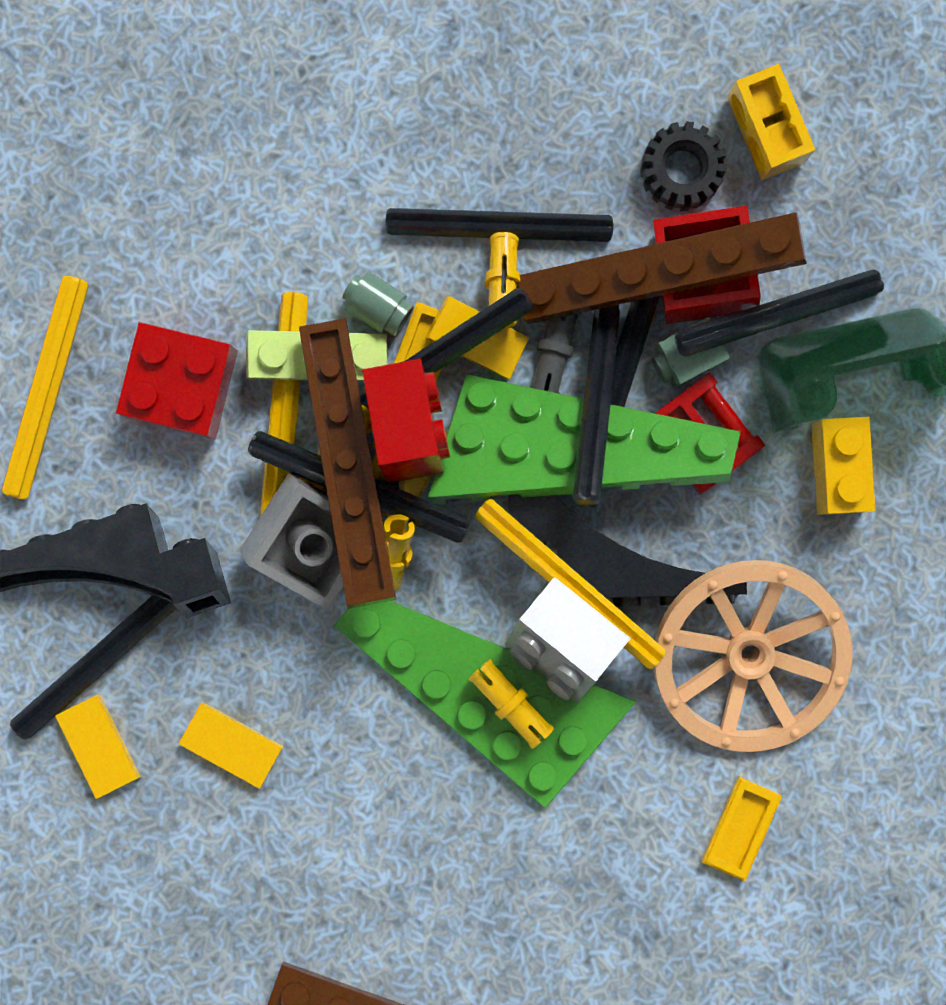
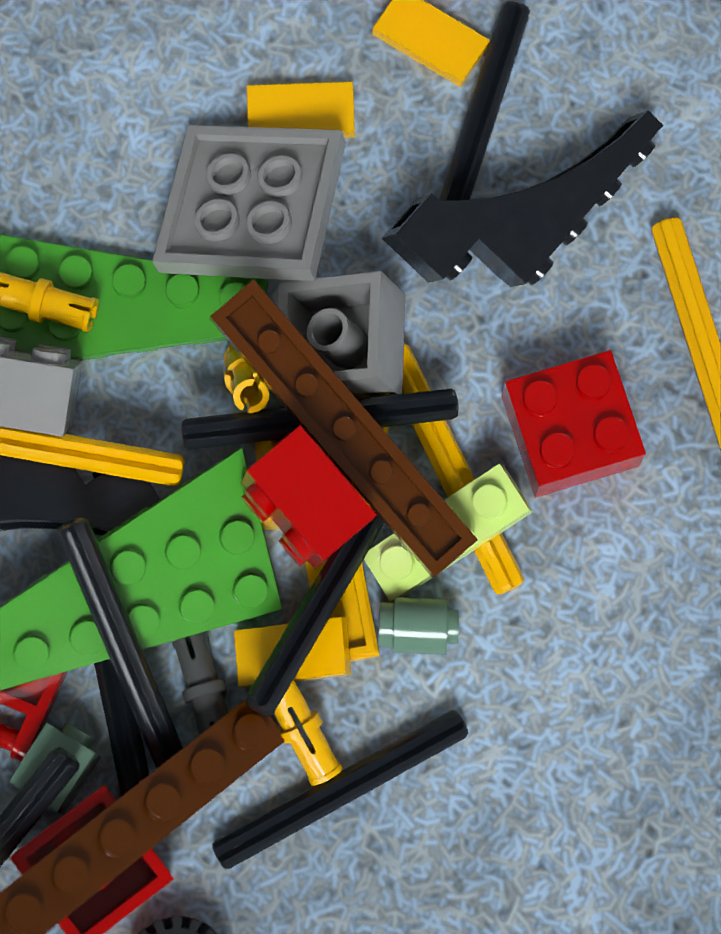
camera: 150 degrees right, 10 degrees down
none -> light grey plate [152,125,346,281]

